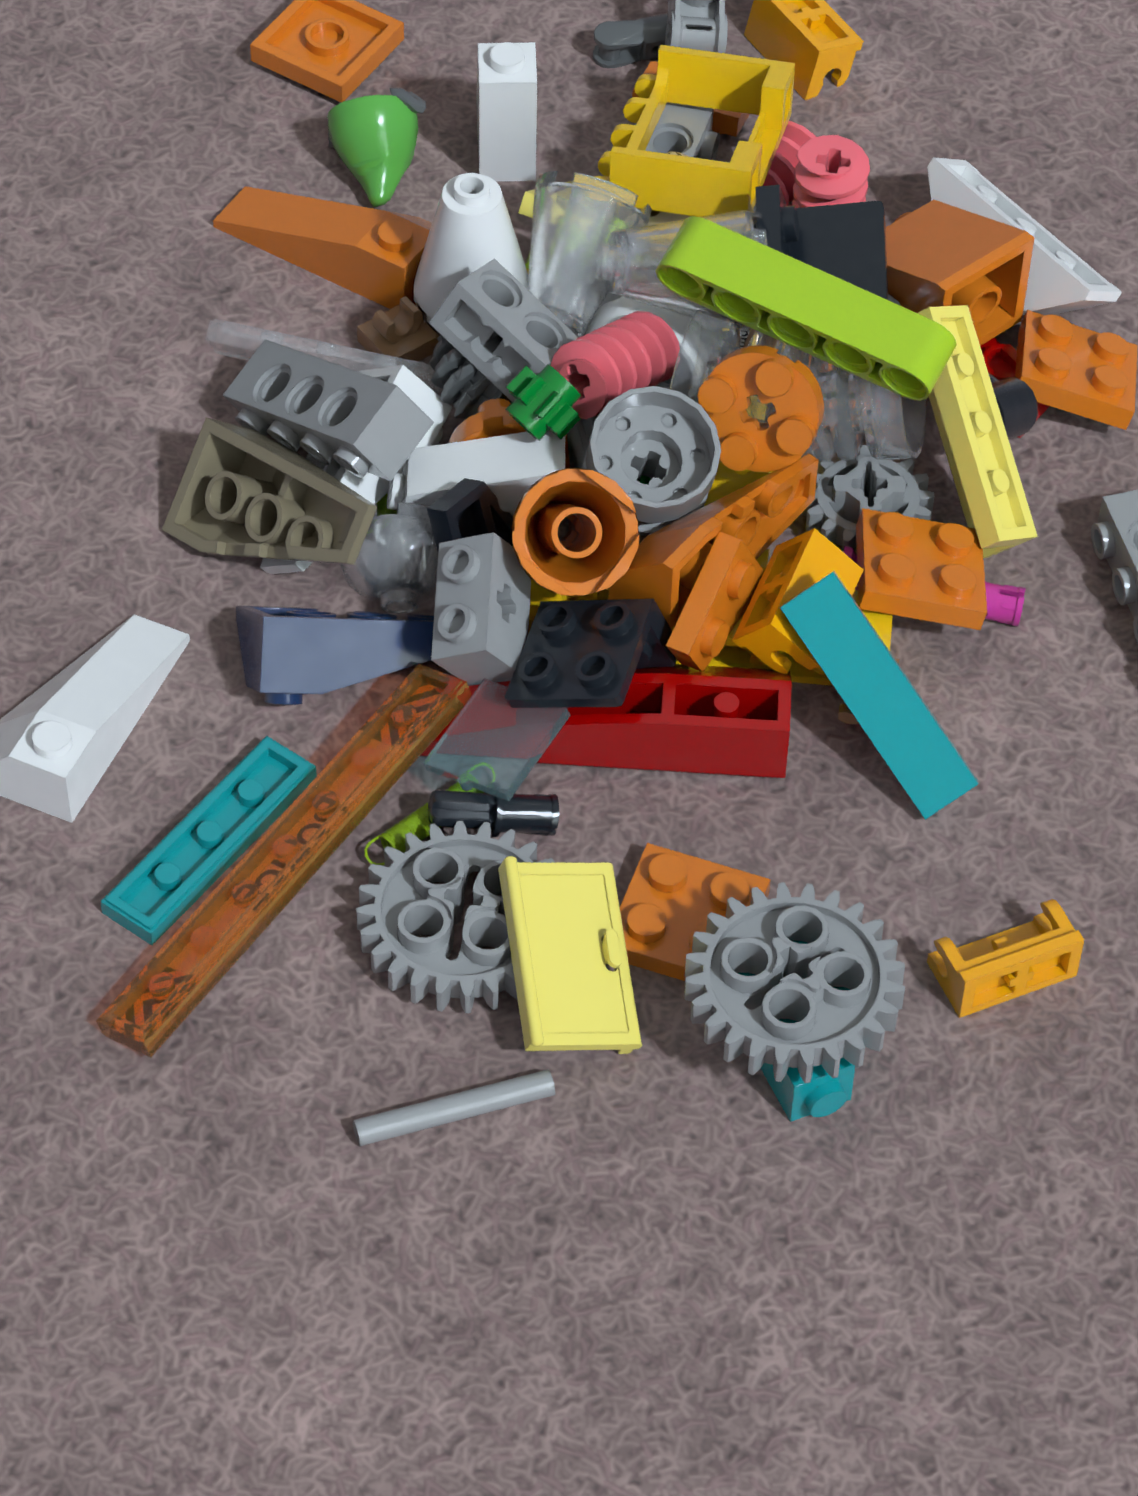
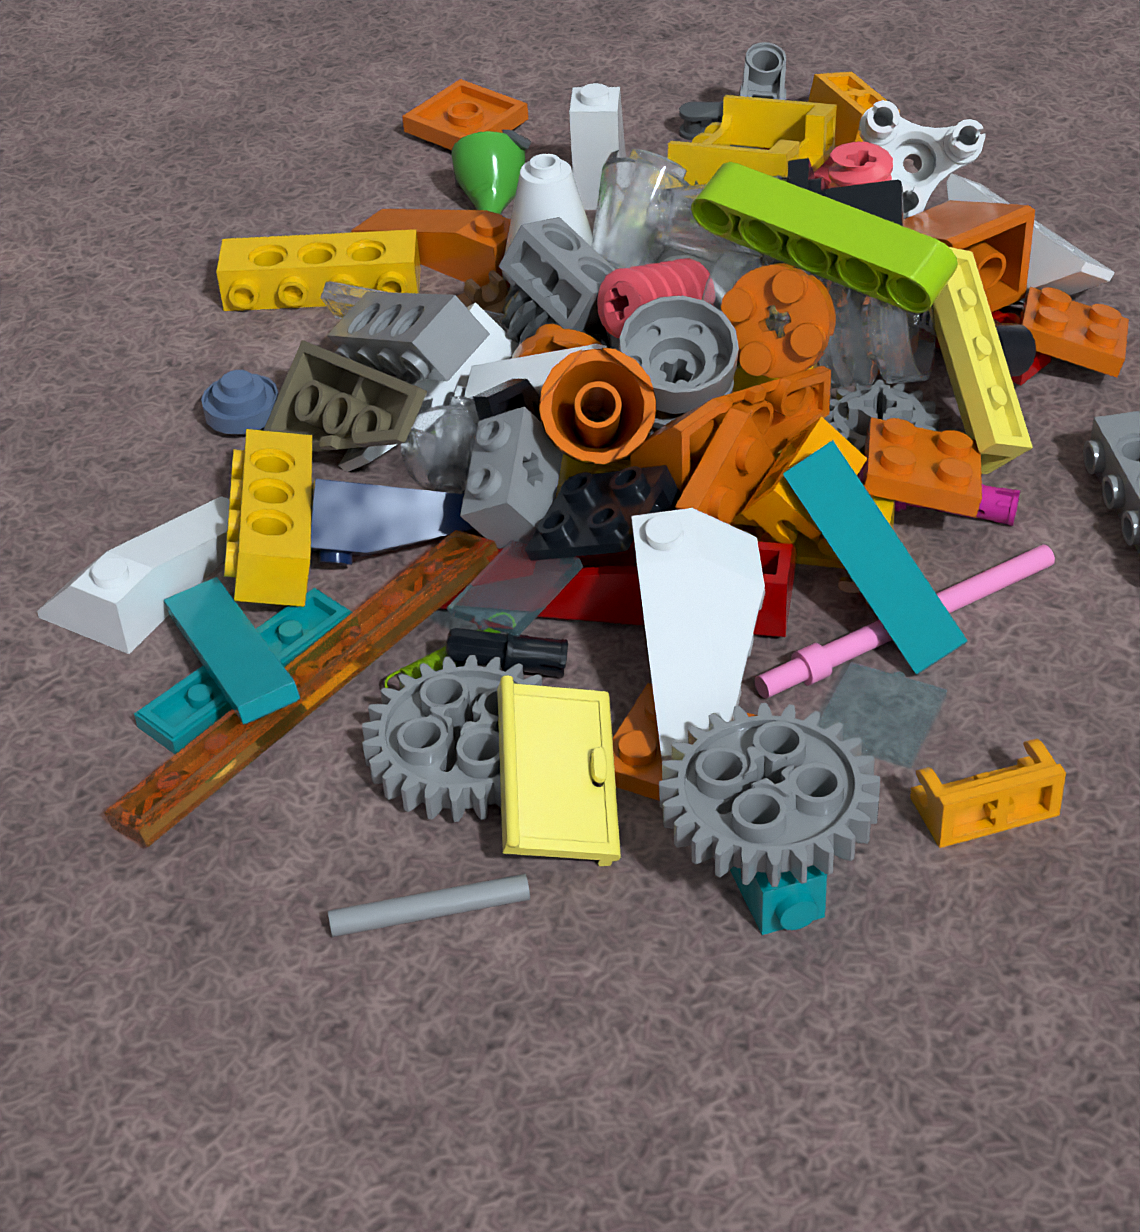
camera: 10 degrees right, 10 degrees down
green gear [505,364,581,441] -> none
none -> teal tile [164,577,301,725]
none -> sand blue plate [201,370,279,434]
none -> yellow brick [216,229,421,311]
none -> yellow brick [224,429,312,607]
none -> white wedge [631,508,765,762]
none -> bright pink bar [755,544,1055,699]
none -> clear light blue piece [820,662,947,769]
none -> white wheel [858,100,985,219]

